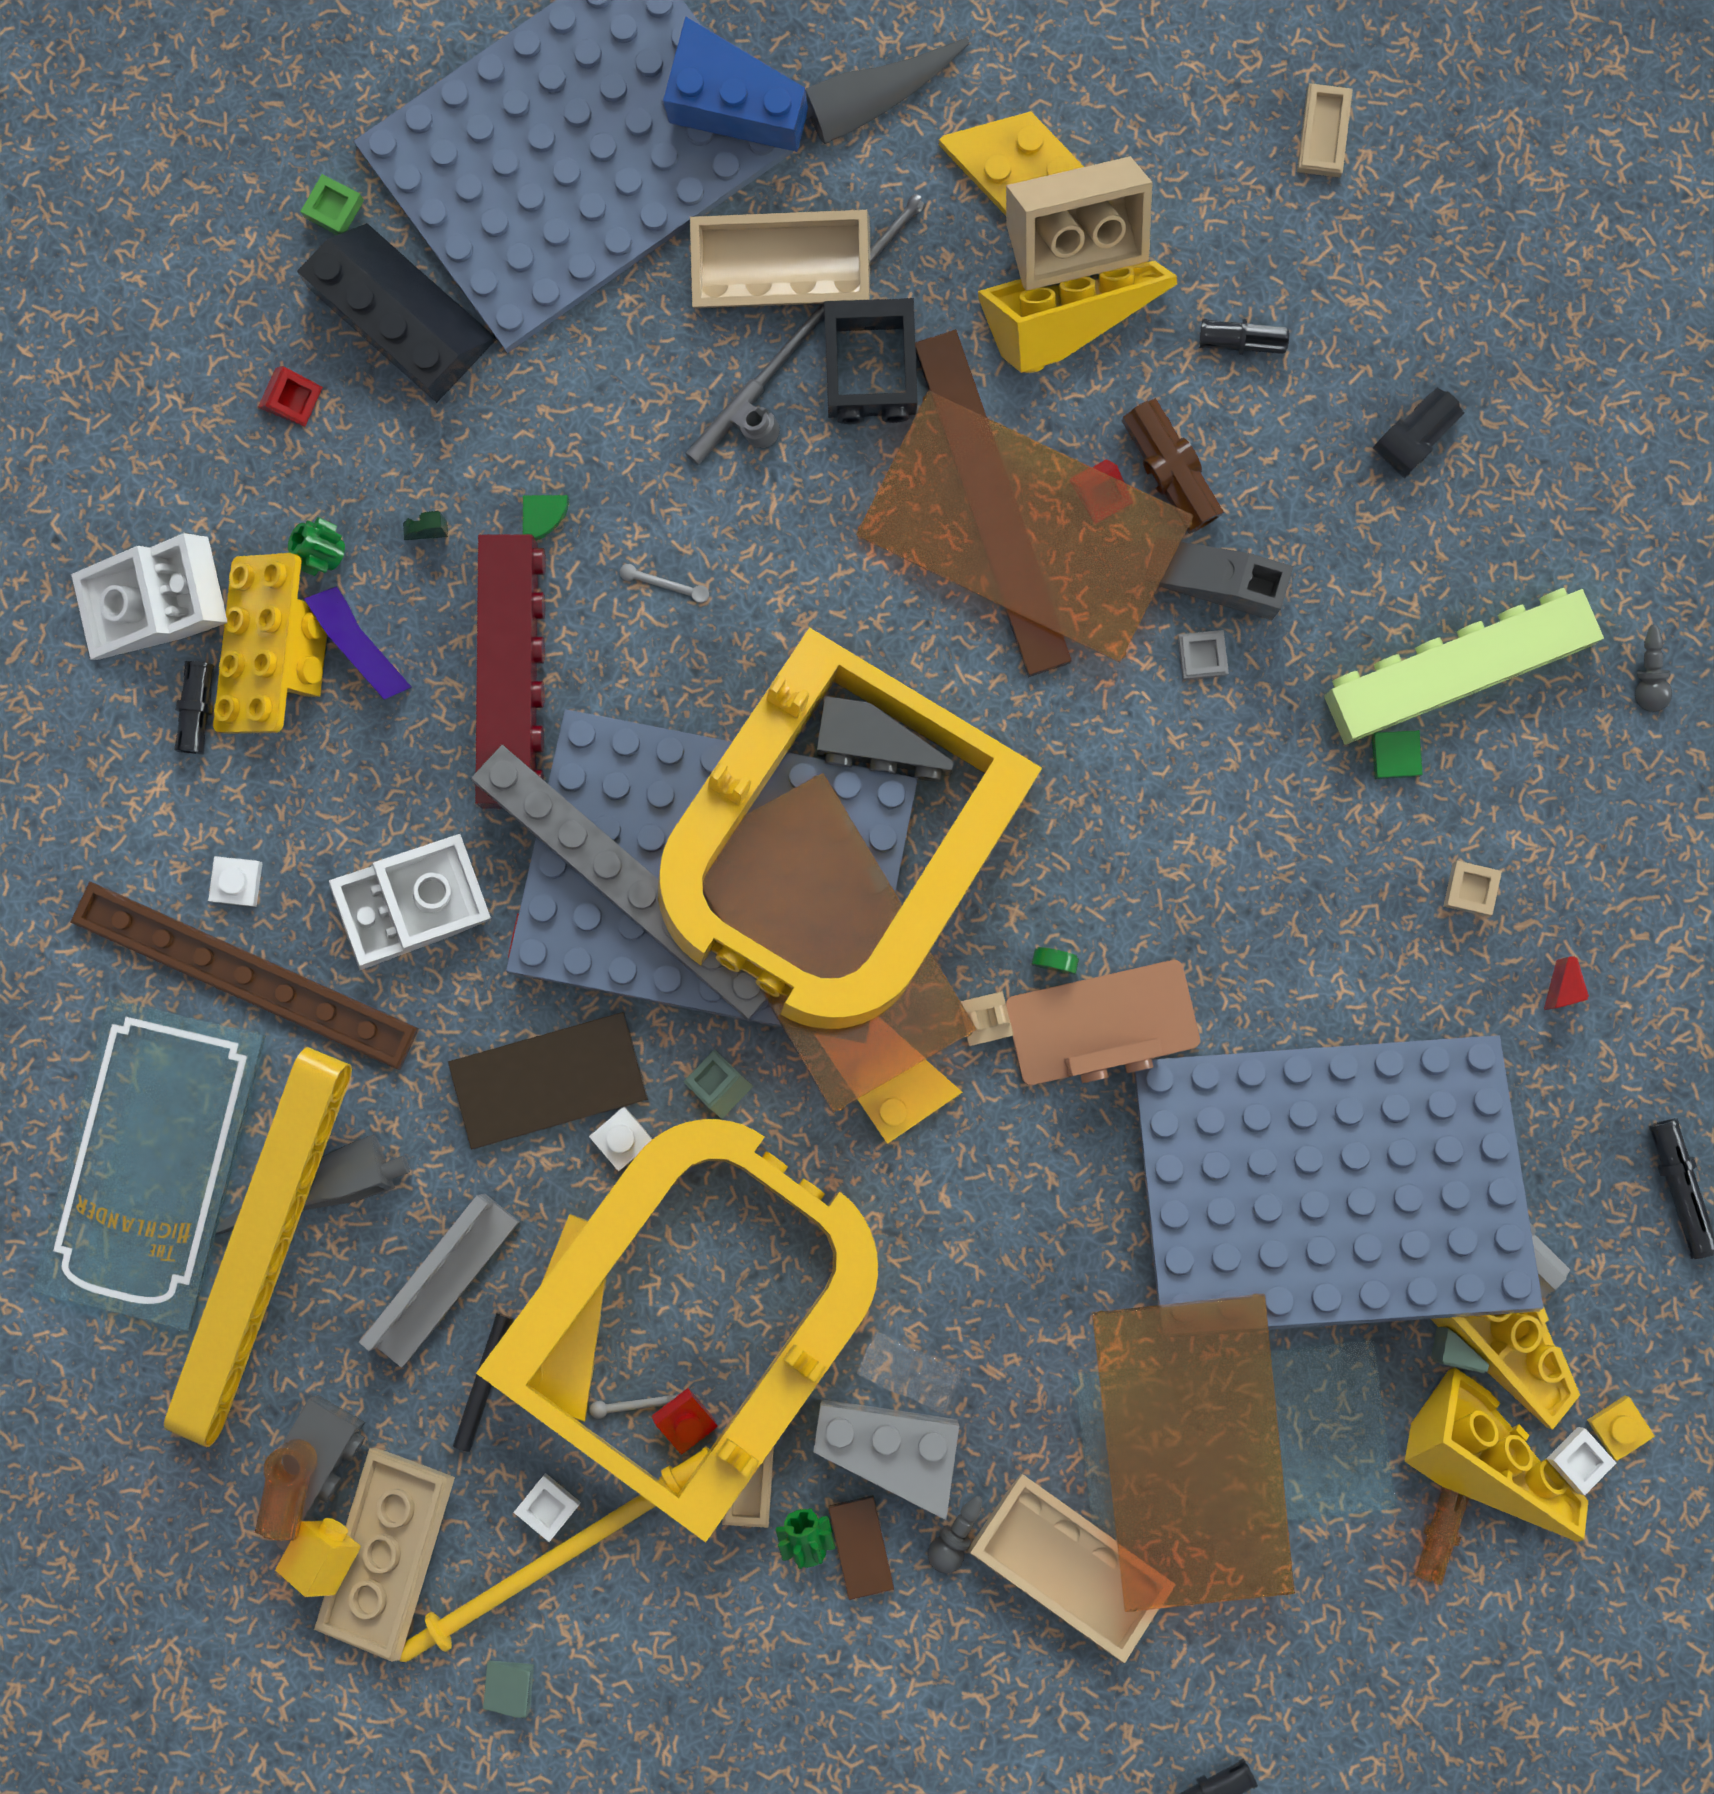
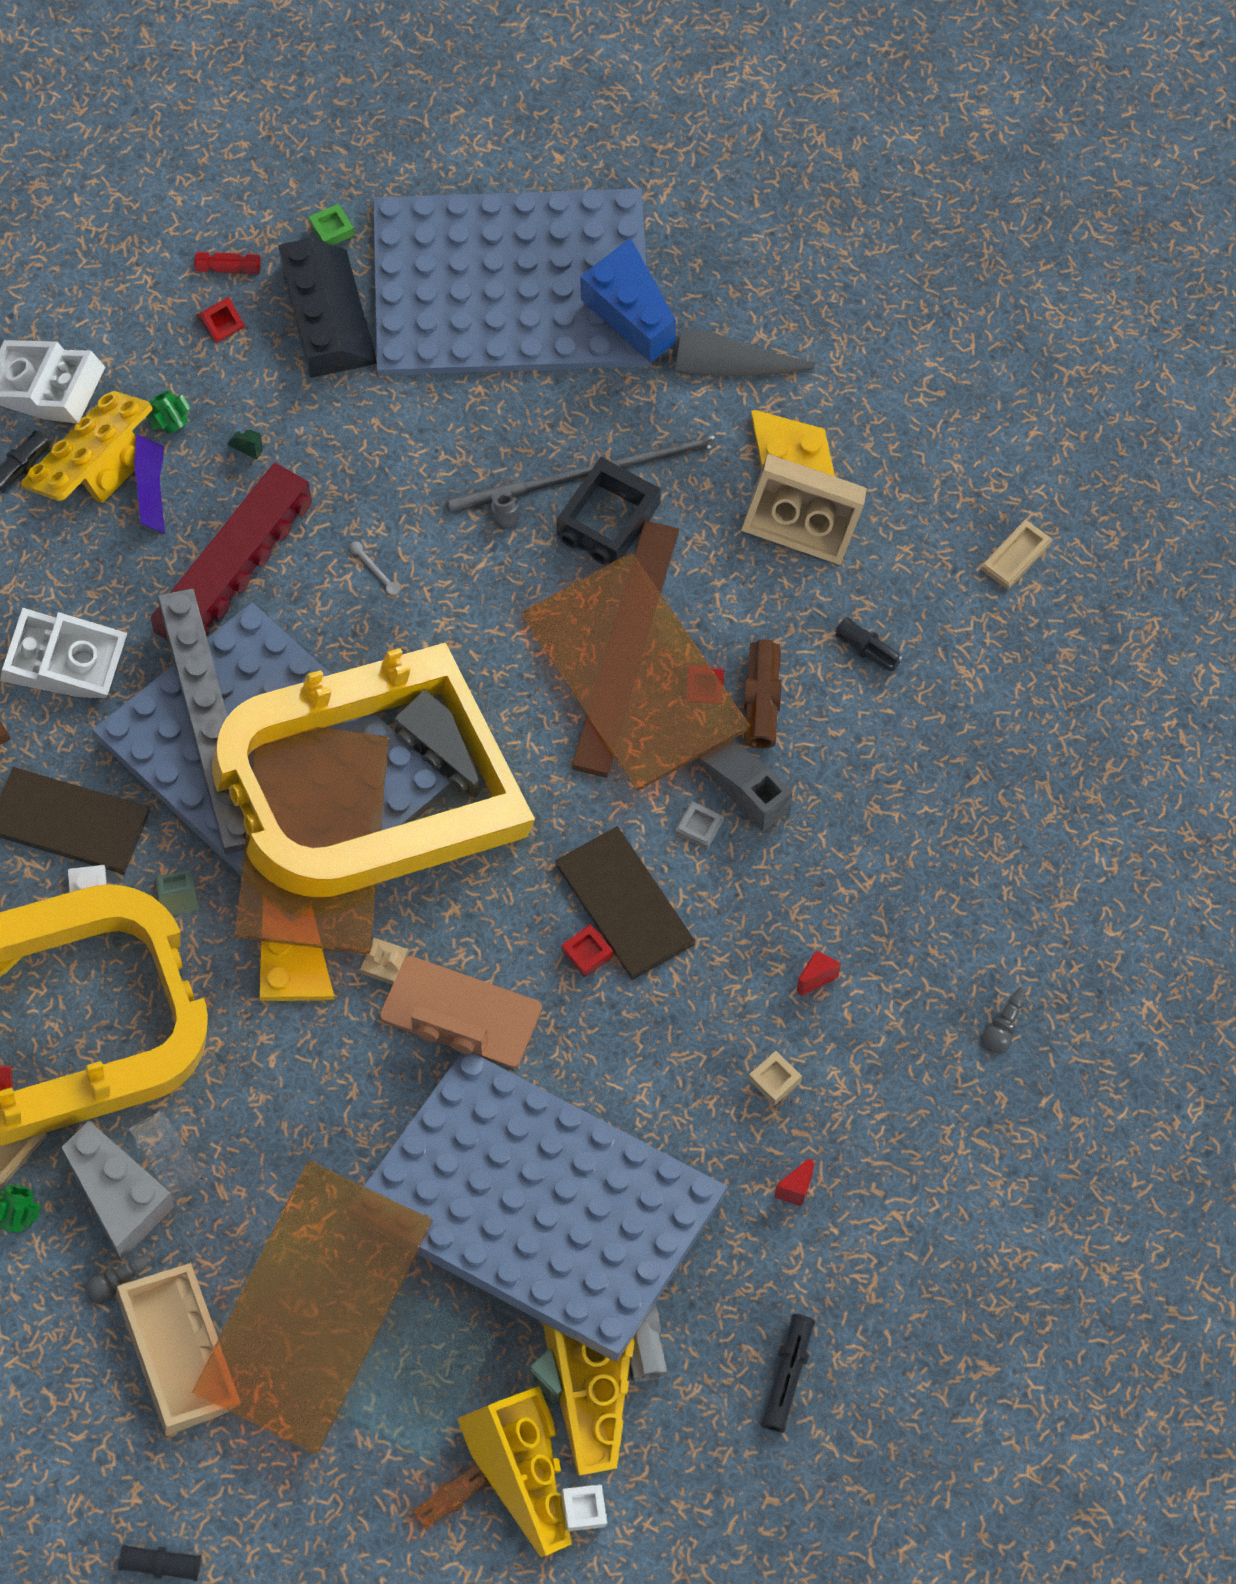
camera: 30 degrees right, 20 degrees down
green tile [523,495,569,541] -> none
tan slope [690,210,870,308] -> none
reddish brown tile [828,1495,894,1600] -> none
yellow wedge [978,261,1177,373] -> none
green tile [1031,947,1079,975] -> none
yellowish green brick [1324,588,1604,745] -> none
green tile [1372,730,1423,779] -> none
black piece [1373,387,1464,479] -> none
yellow plate [1587,1395,1655,1461] -> none
none -> red axle [194,251,261,274]
none -> dark brown tile [555,826,695,980]
none -> red plate [561,924,613,977]
none -> red slope [796,950,841,996]

